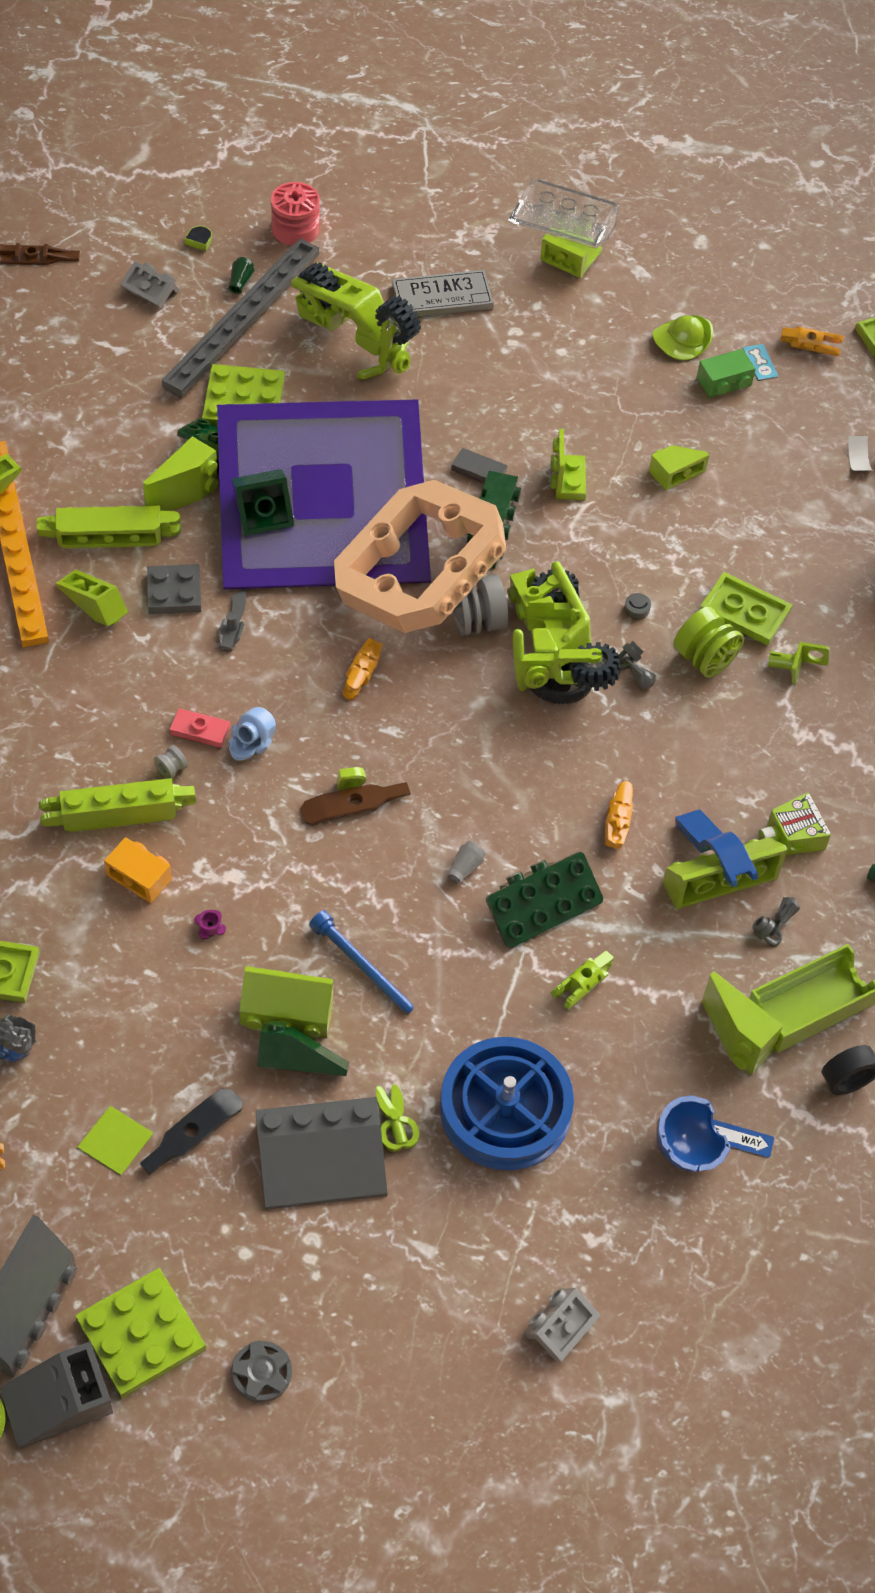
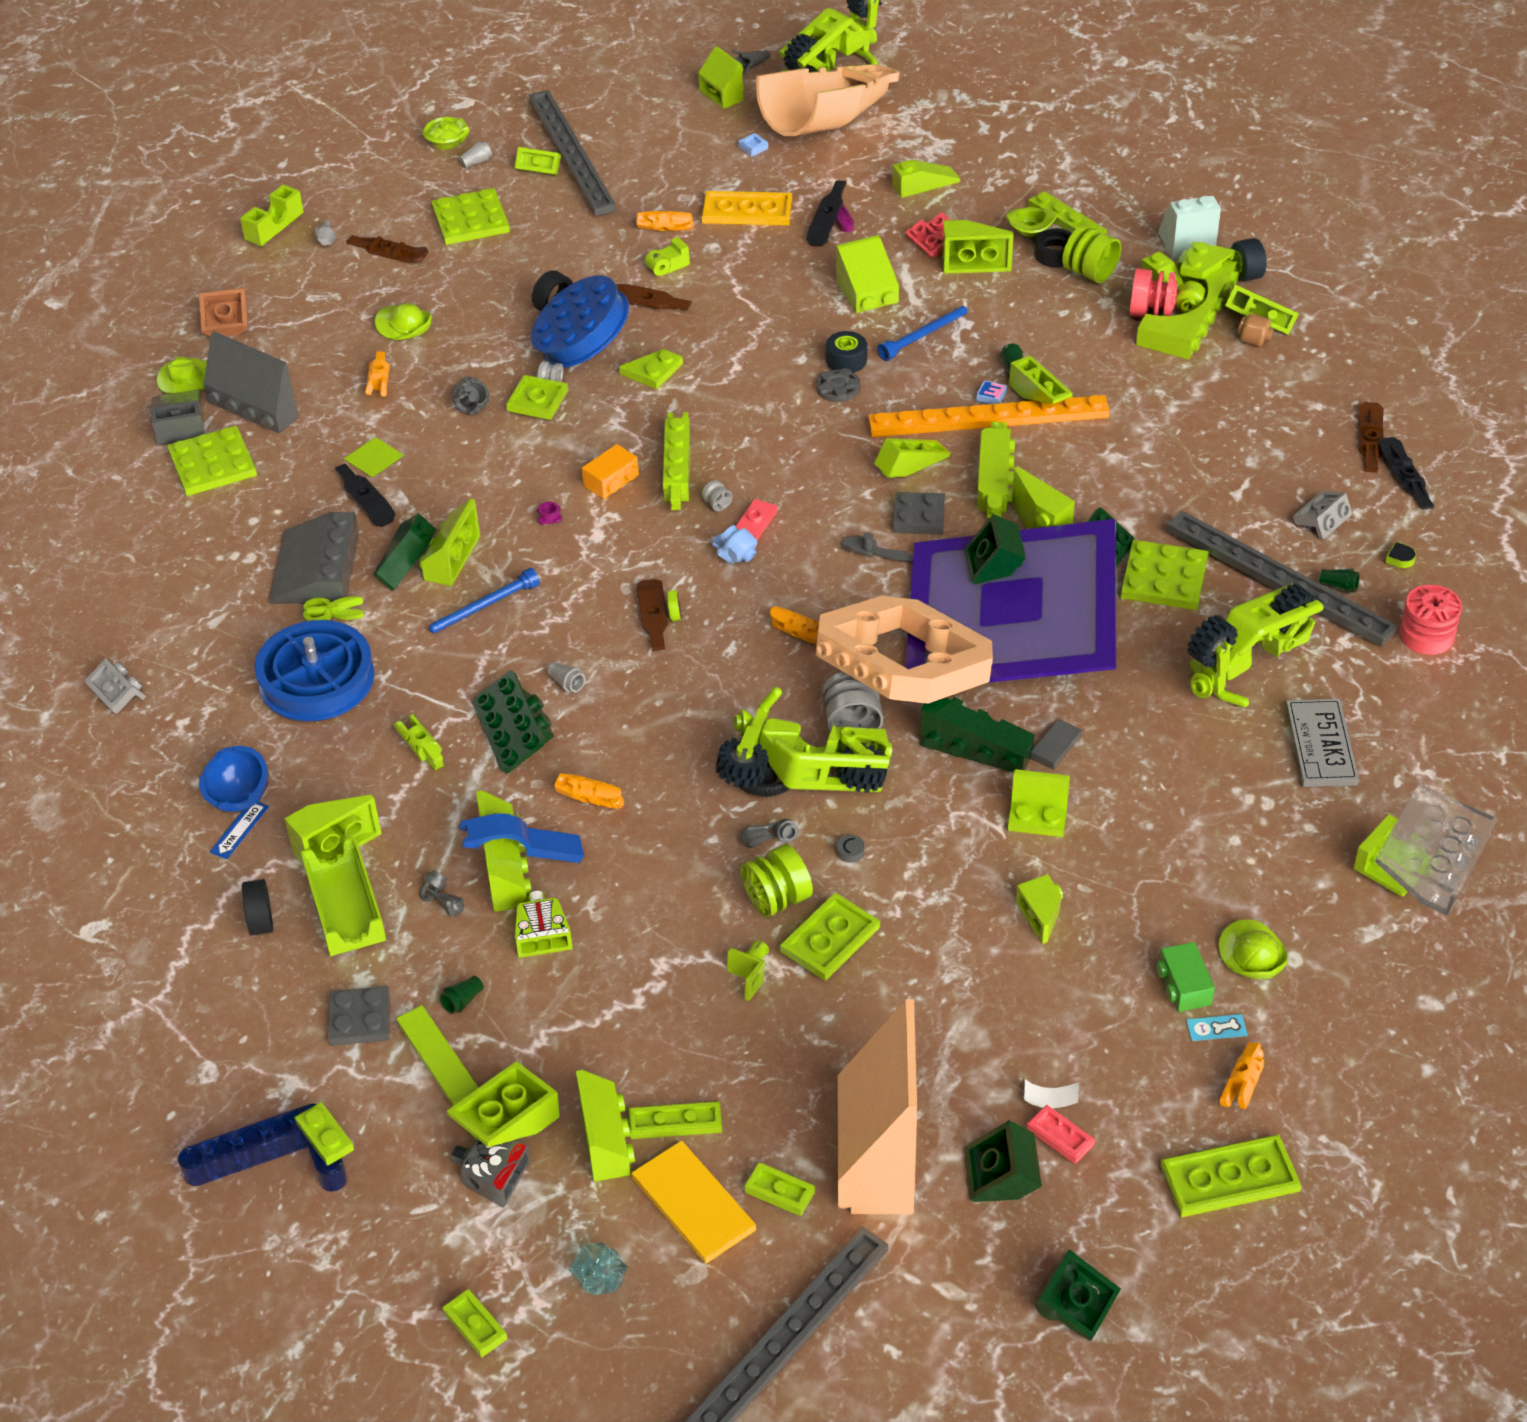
camera: 105 degrees right, 10 degrees down
dark grey wheel [232,1340,292,1402] -> none
none -> black piece [1378,437,1434,510]

